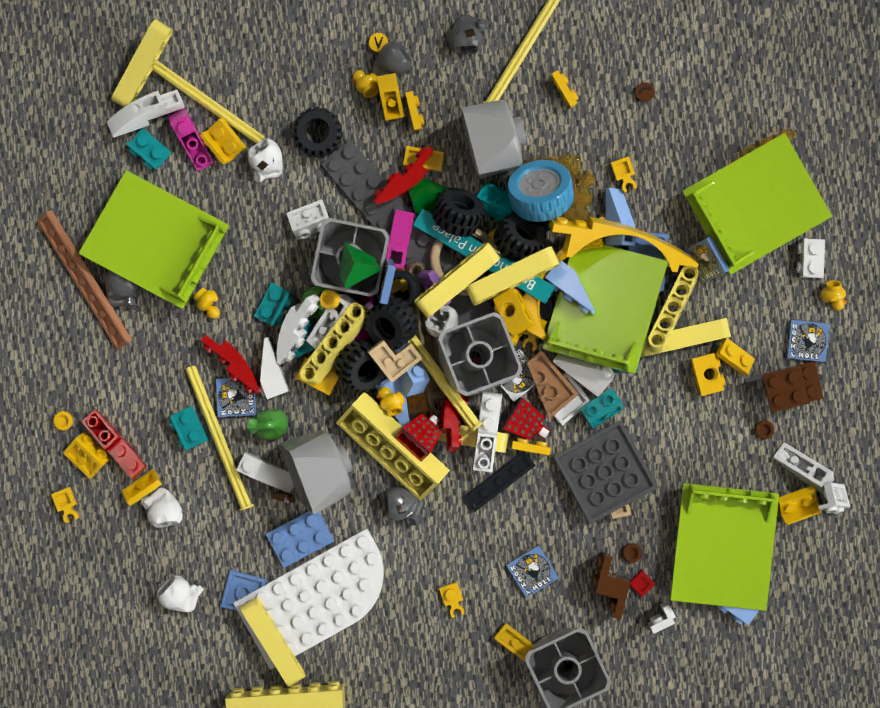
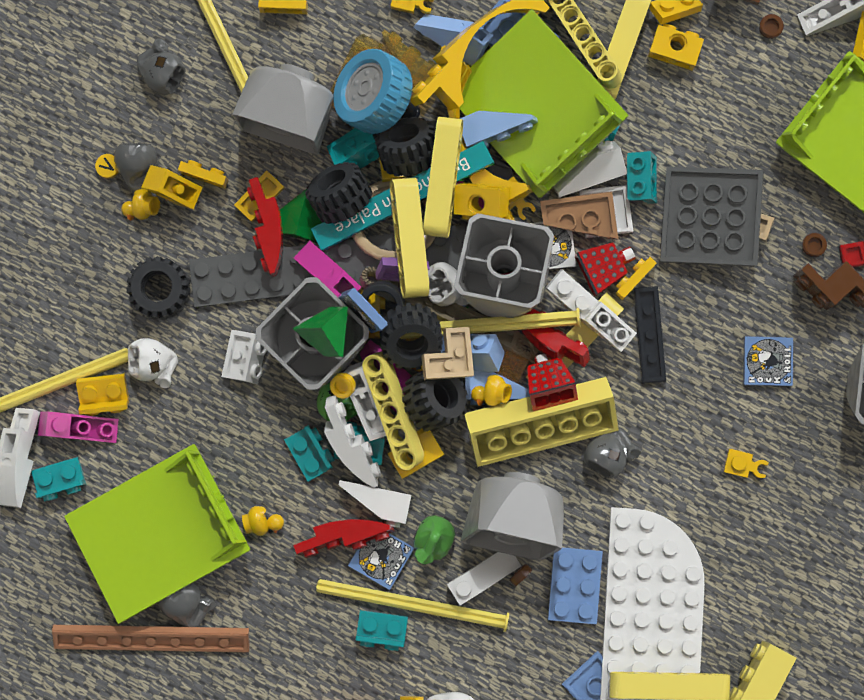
camera: 55 degrees left, 5 degrees down
yellow plate [494,622,535,662] -> none

